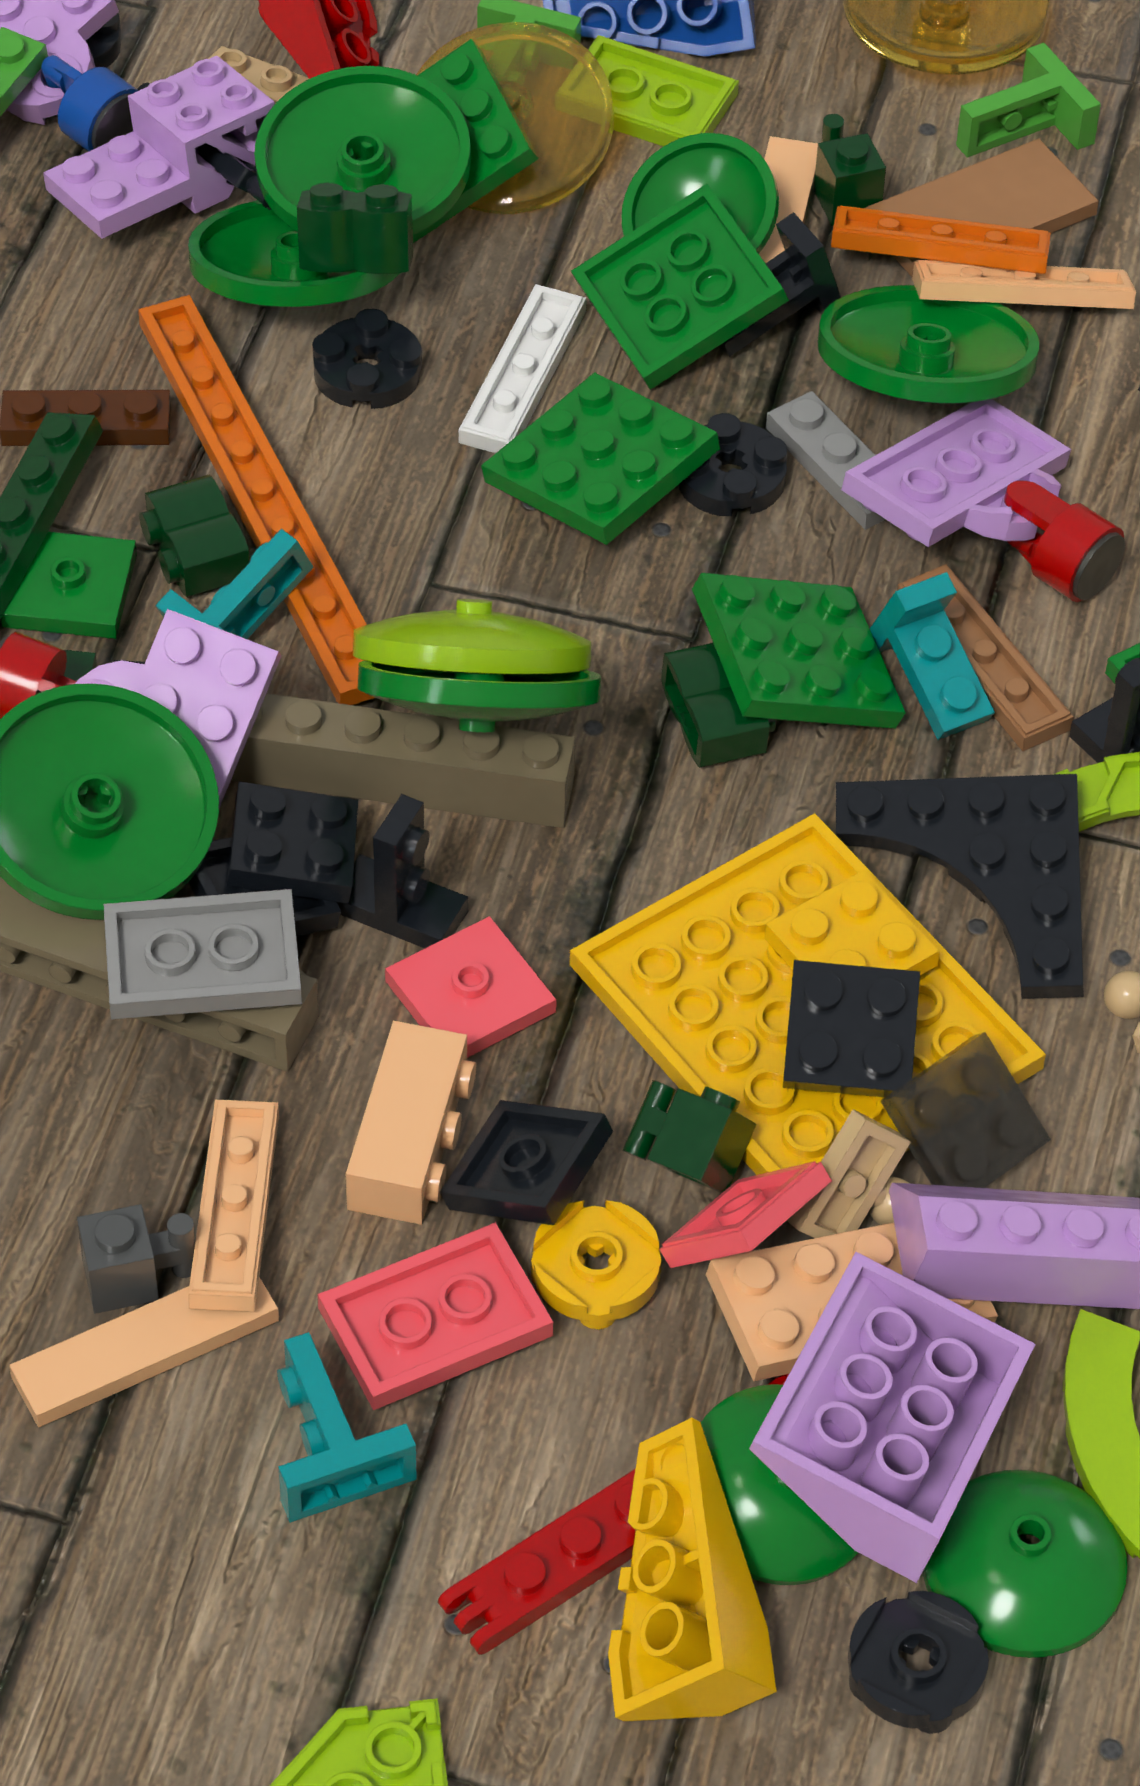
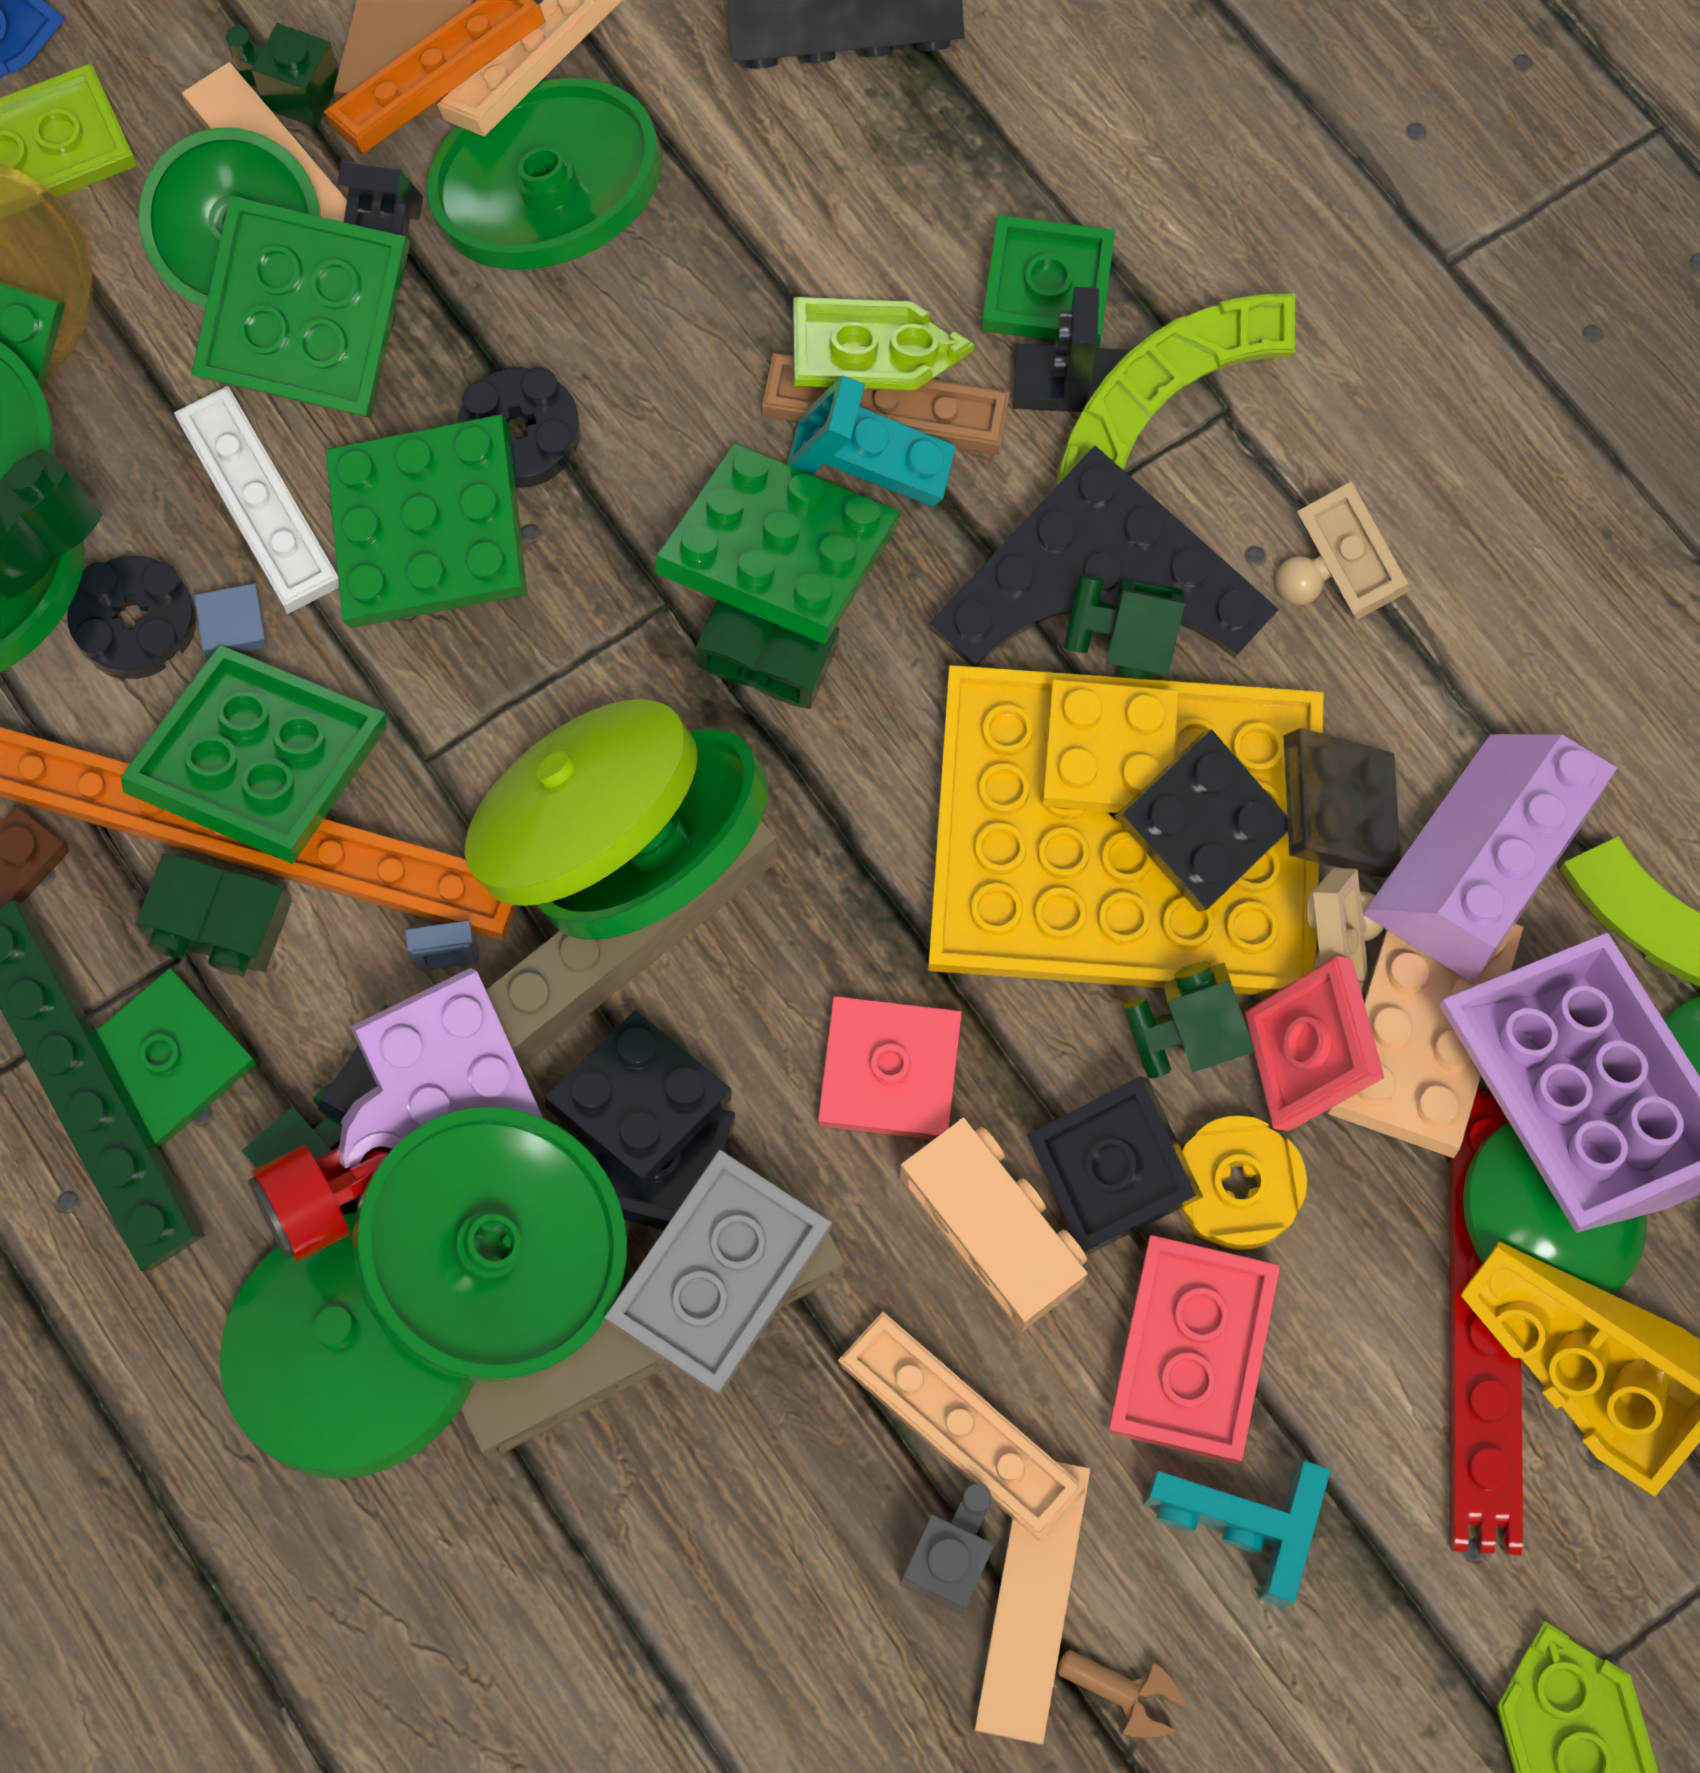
camera: 50 degrees left, 20 degrees up
teal bracket [155,529,314,639] -> none
black bracket [337,794,468,948] -> none
light grey plate [766,391,886,530] -> none
lavender plate [841,399,1125,602] -> none
none -> green plate [121,645,387,864]
none -> sand blue tile [194,584,268,659]
none -> sand blue tile [405,920,479,971]
none -> lime tile [793,297,974,391]
none -> medium nougat bar [1058,1650,1187,1739]
none -> dark green brick [1063,574,1185,680]

